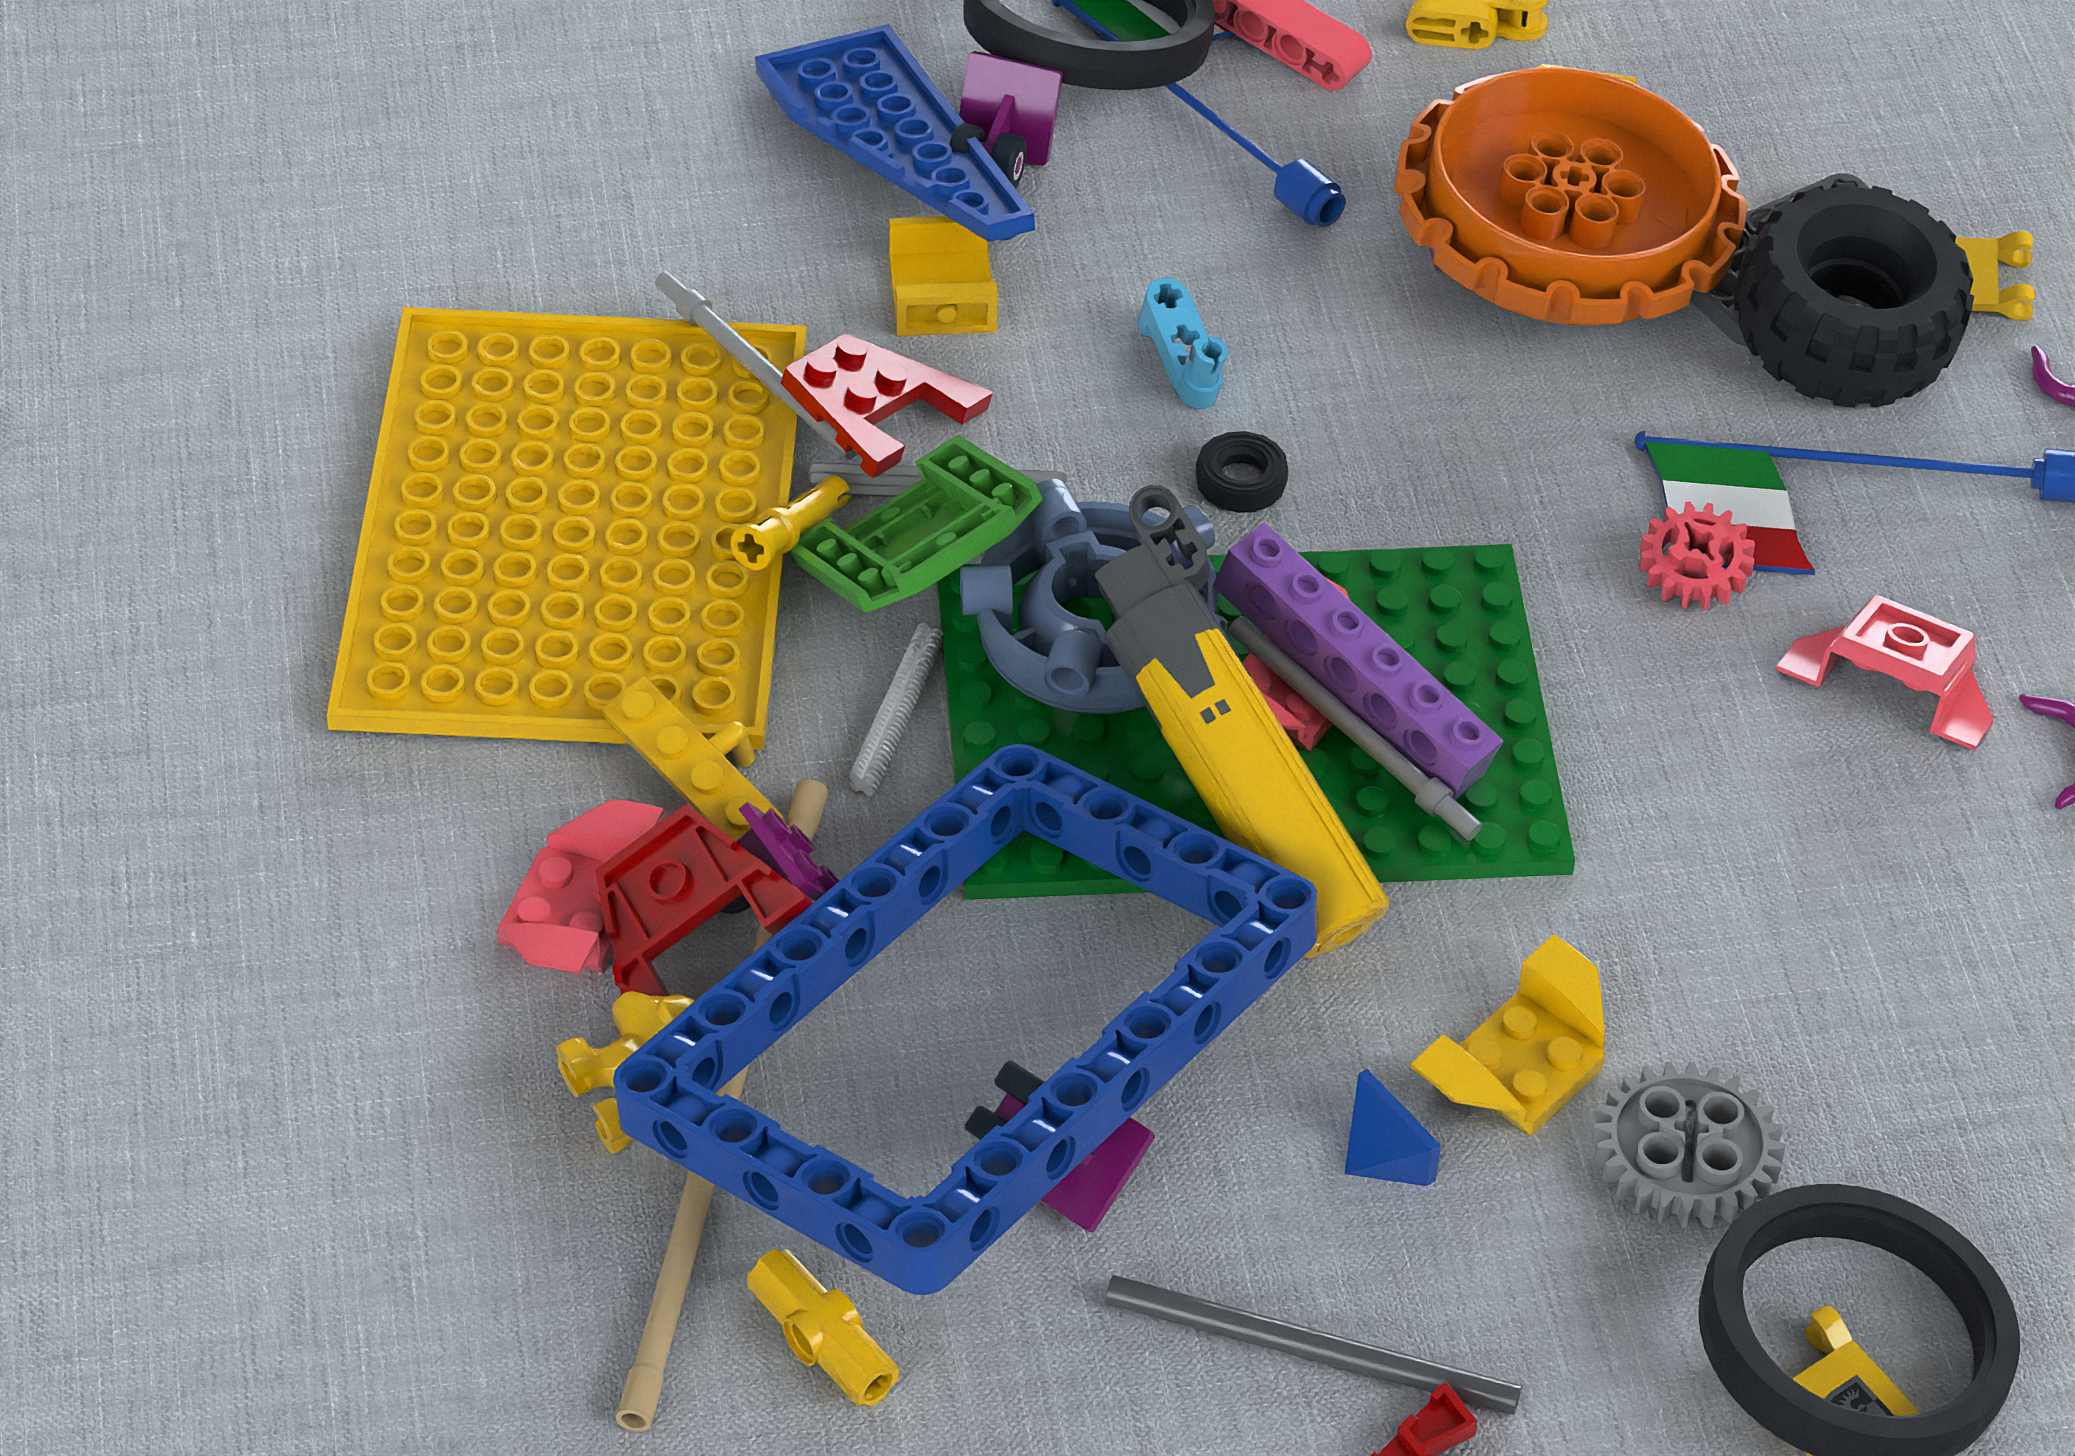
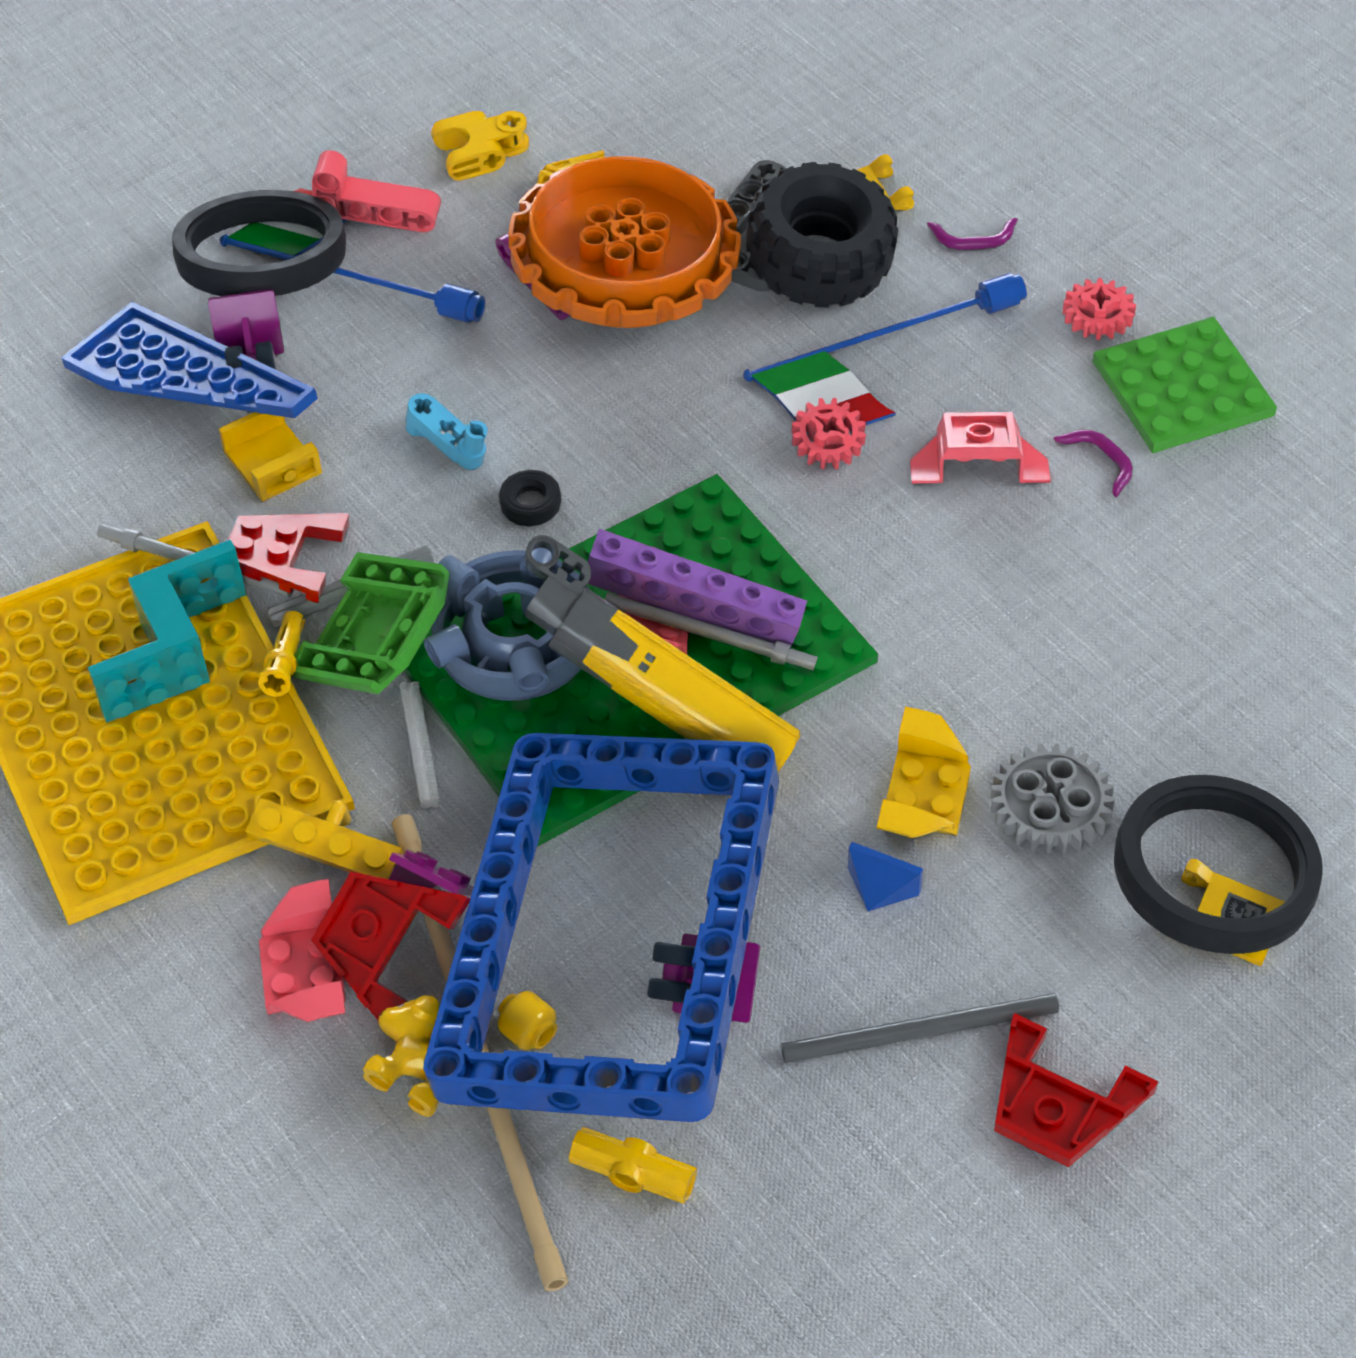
camera: 25 degrees left, 5 degrees up
none -> teal bracket [88,539,246,723]
none -> yellow head [497,990,558,1051]

